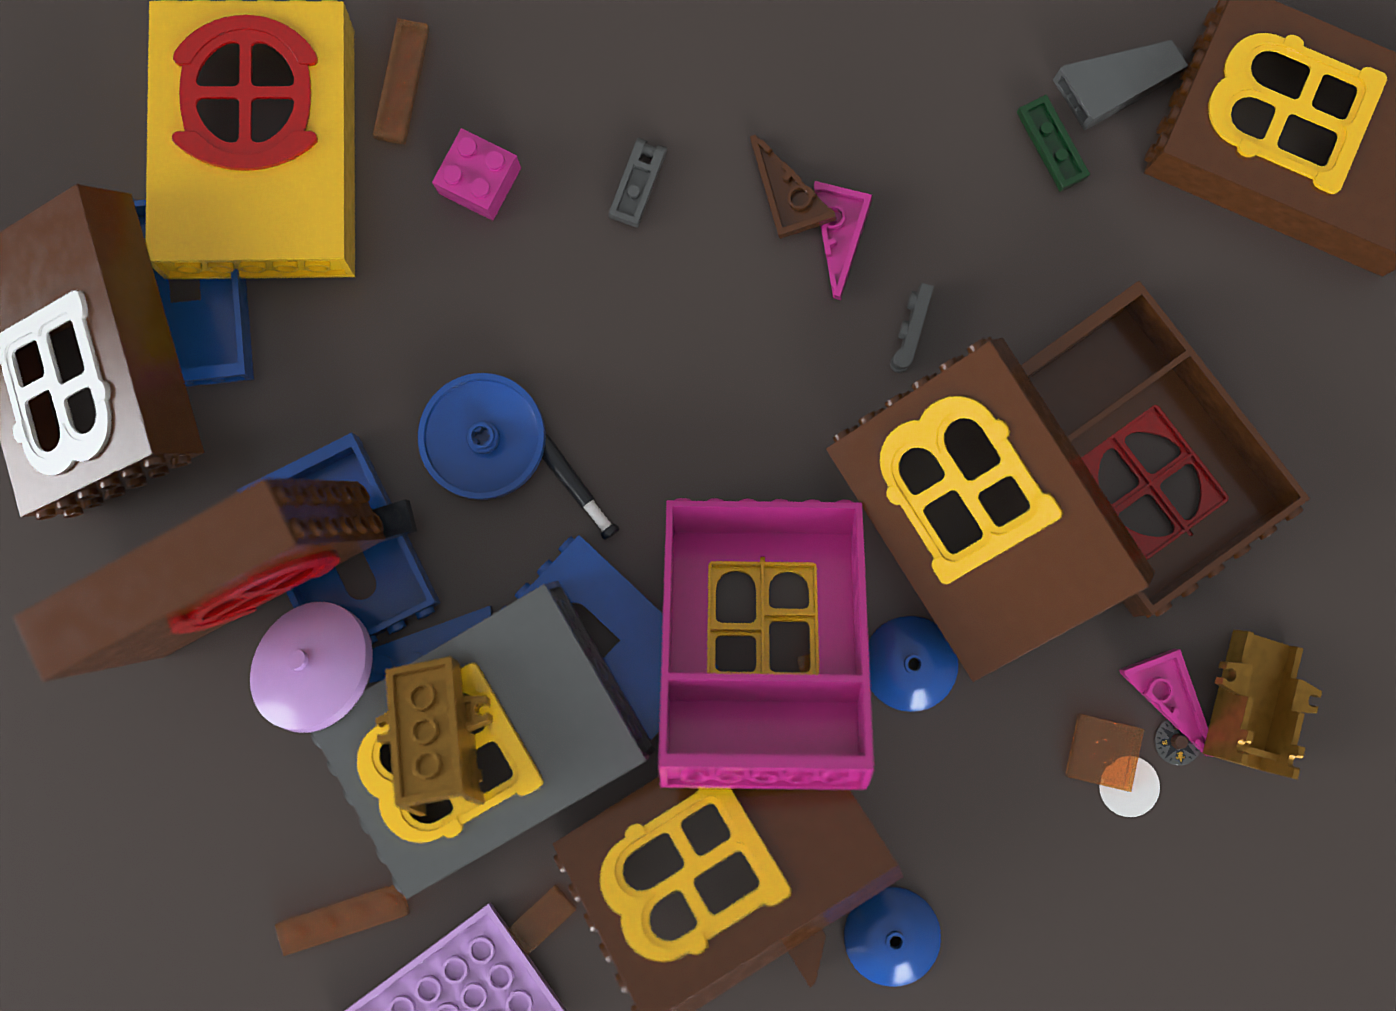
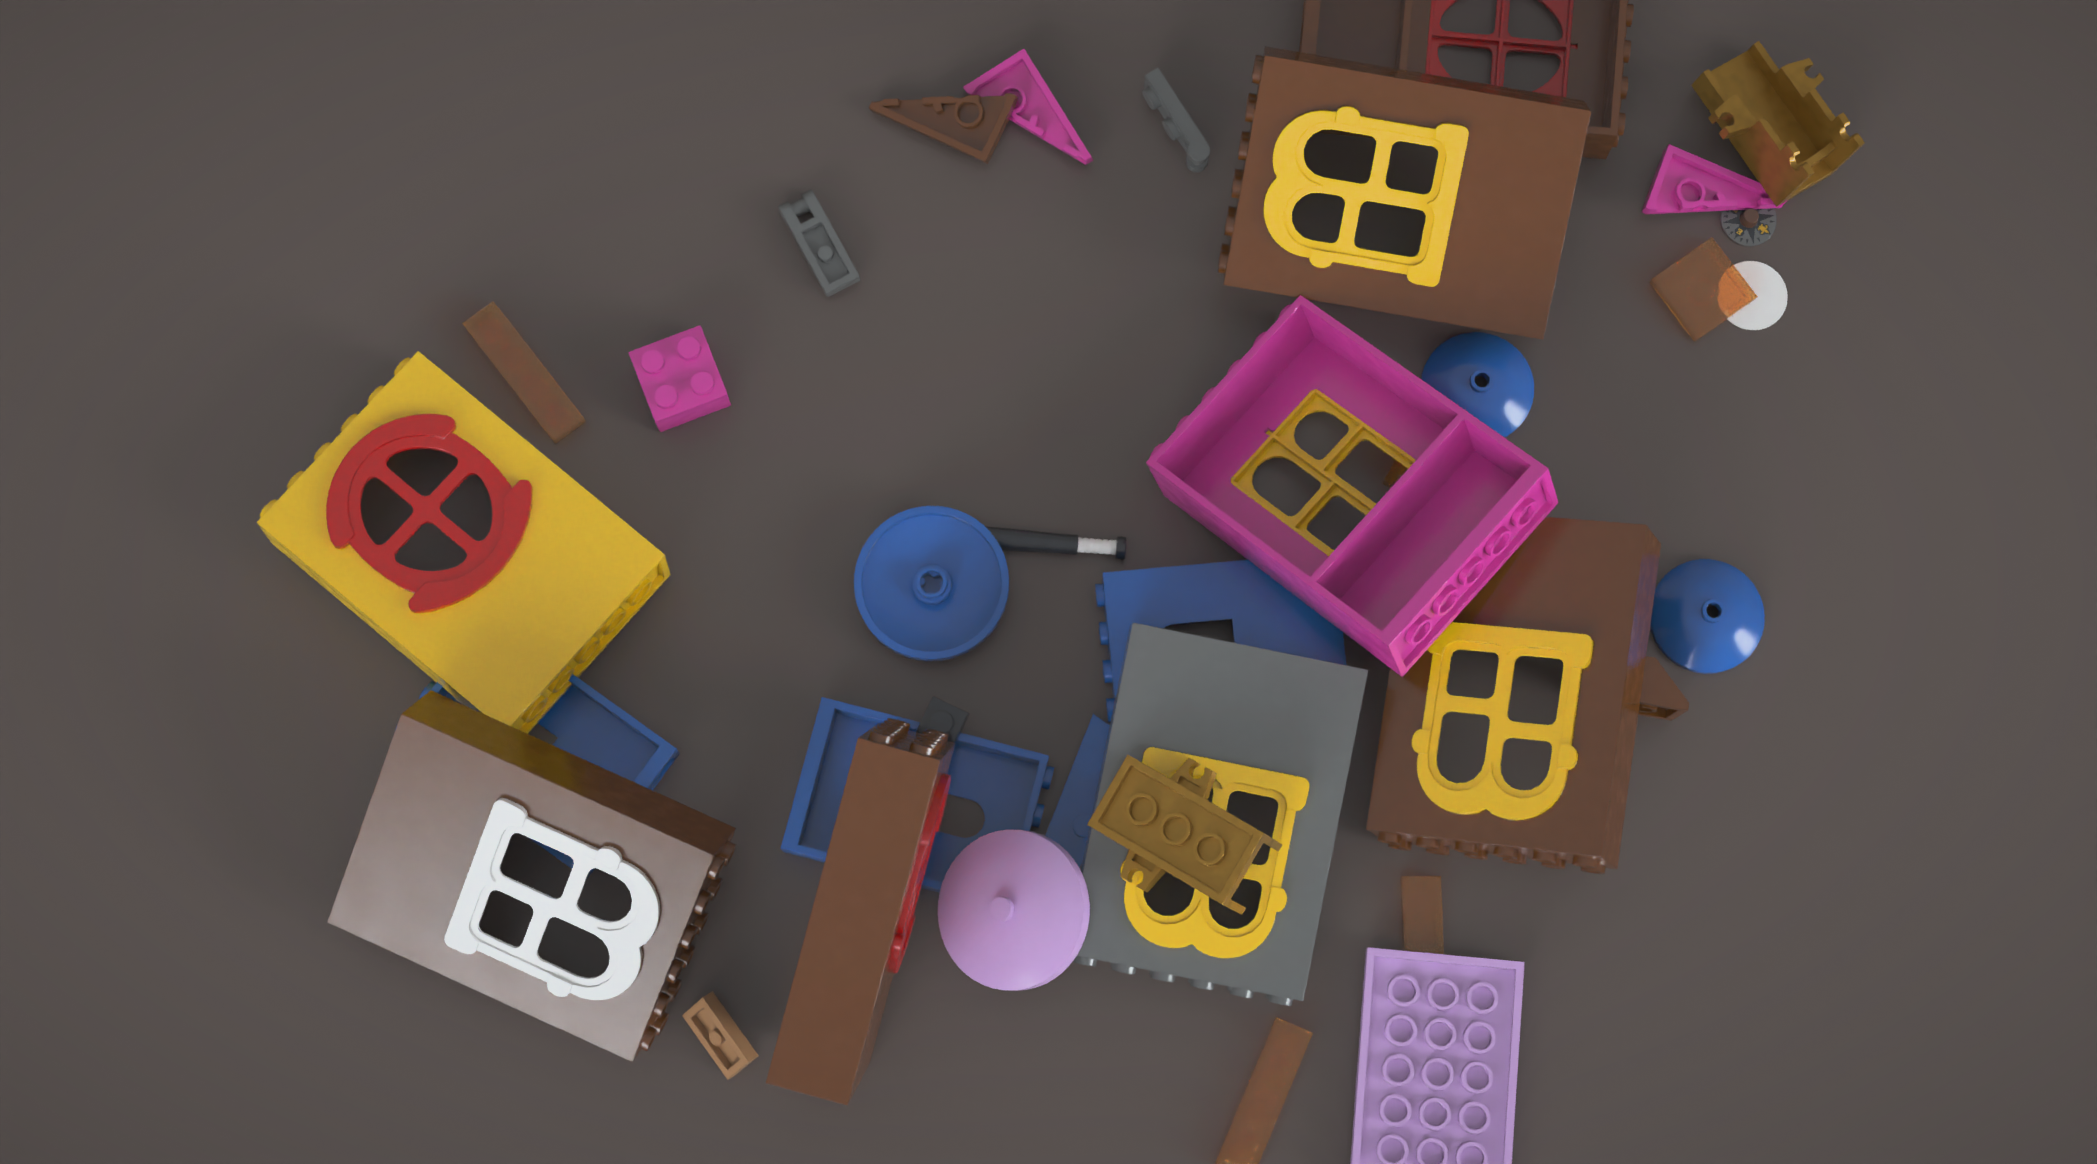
camera: 55 degrees left, 5 degrees down
none -> medium nougat plate [682,991,758,1080]

